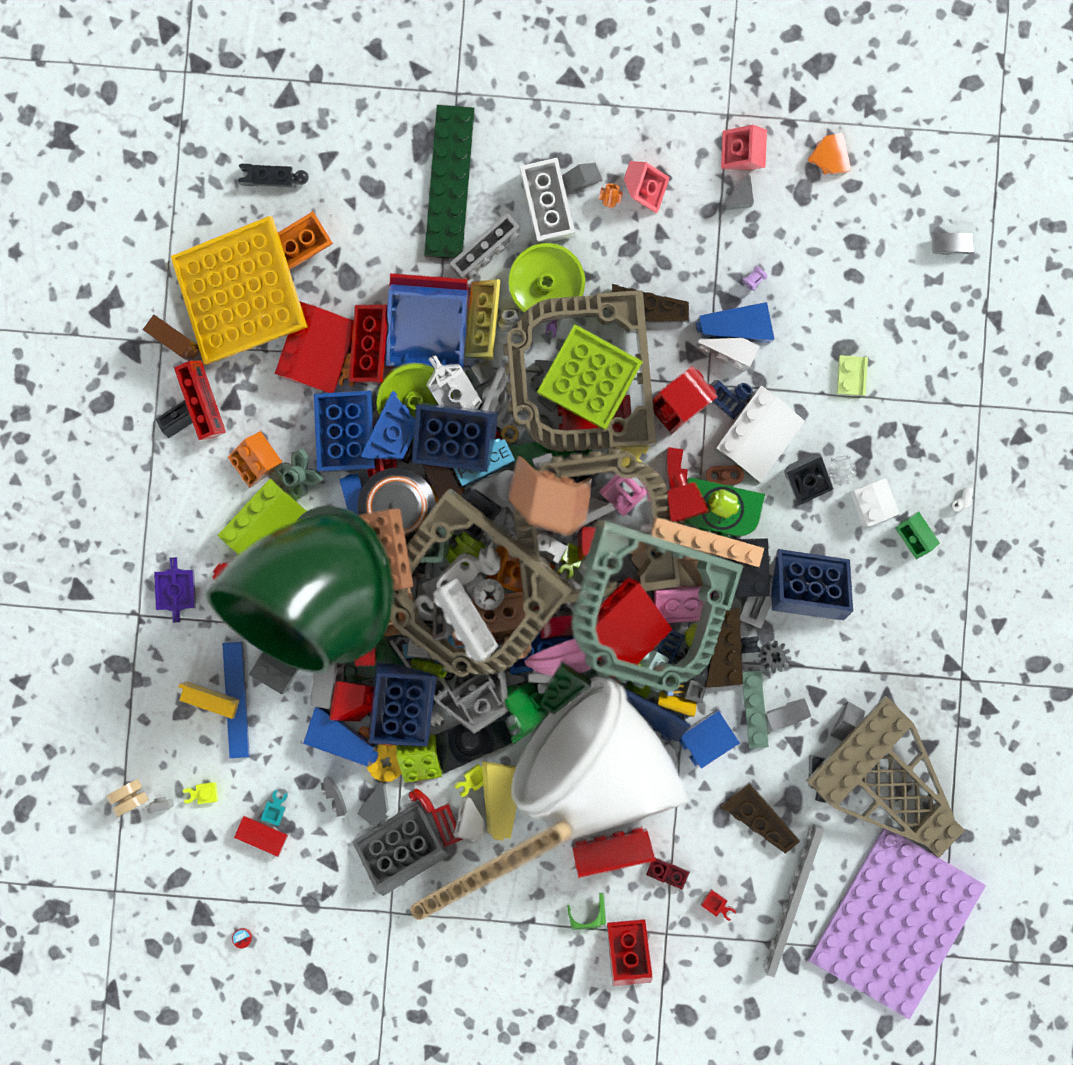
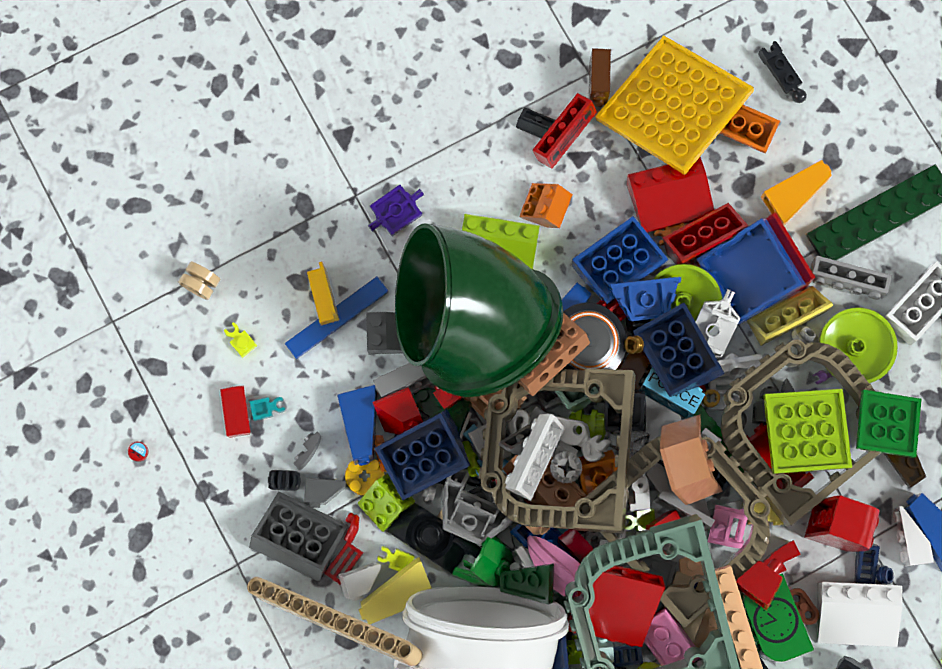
camera: 60 degrees right, 10 degrees down
light grey plate [149,797,174,812] -> none
sand green plant [274,448,324,500] -> none
flat silver slope [465,360,496,390] -> none
lime head [708,489,739,518] -> none
none -> black gear [267,470,301,491]
none -> pearl gold bush [625,335,644,354]
none -> light orange slope [761,160,832,226]
none -> green plate [856,390,922,458]

